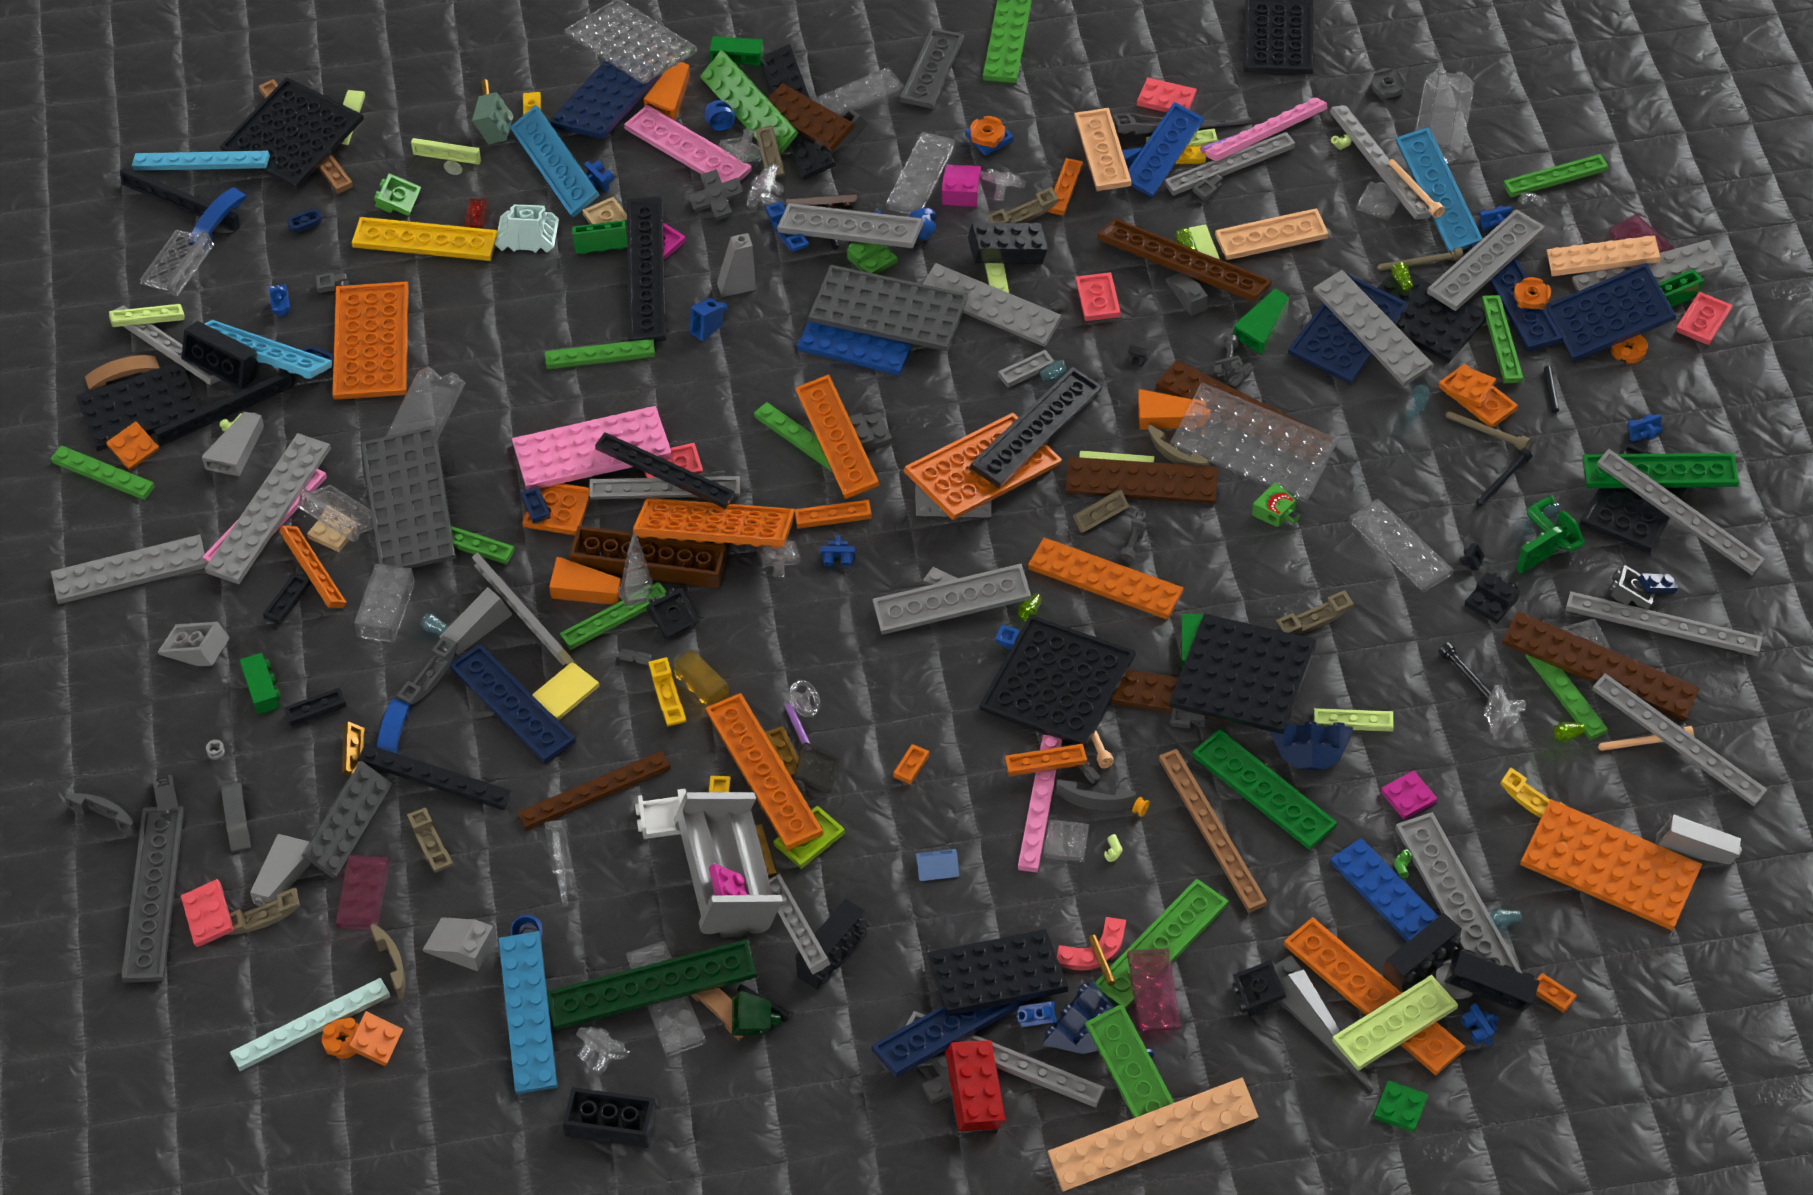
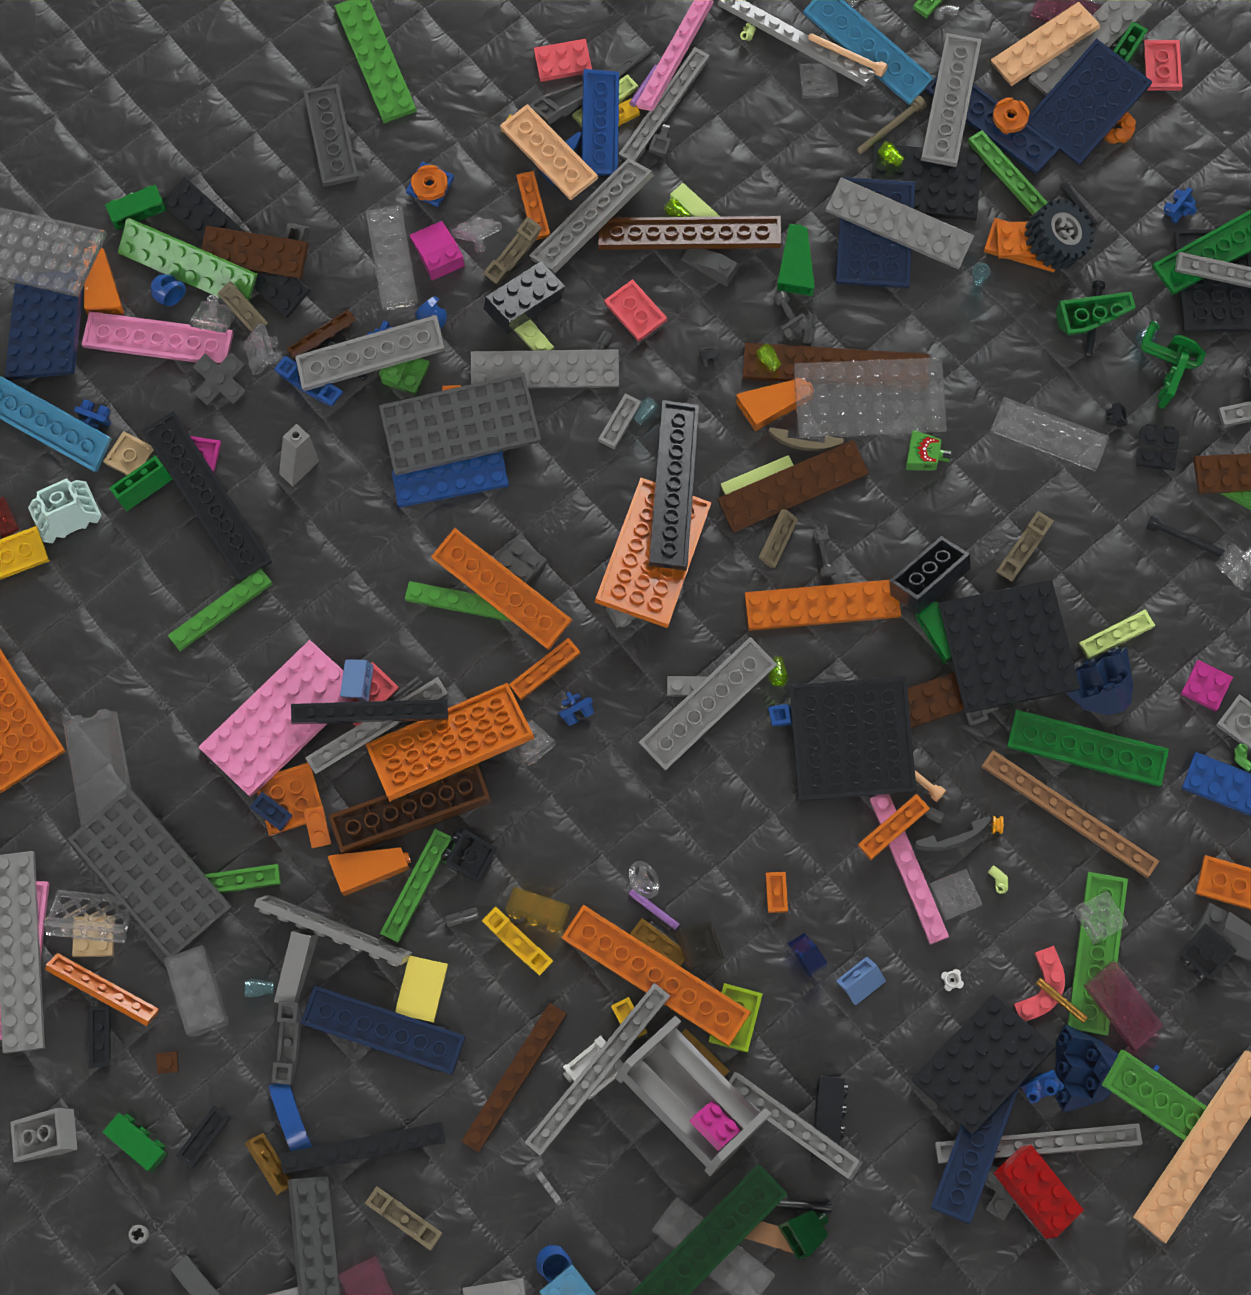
camera: 30 degrees left, 20 degrees up
clear slope [619,534,653,606] -> none
blue torso [689,298,728,342] -> none
clear plate [812,67,905,116] -> none
light nougat plate [1215,208,1328,260] -> none
dark tan piece [1445,411,1531,451] -> none
blue hips [1479,206,1512,231] -> none
none -> reddish brown plate [156,1051,179,1075]
none -> orange plate [303,805,331,848]
none -> medium blue panel [340,660,374,702]
none -> light grey plate [524,983,670,1157]
none -> light grey plate [529,158,654,274]
none -> clear neon green cone [756,343,782,371]
none -> clear blue slope [788,933,828,978]
none -> black brick [889,536,971,614]
none -> white plate [941,969,964,991]
none -> black wheel [1025,199,1094,270]
none -> green wedge [1055,292,1136,335]
none -> clear bracket [1073,891,1128,945]

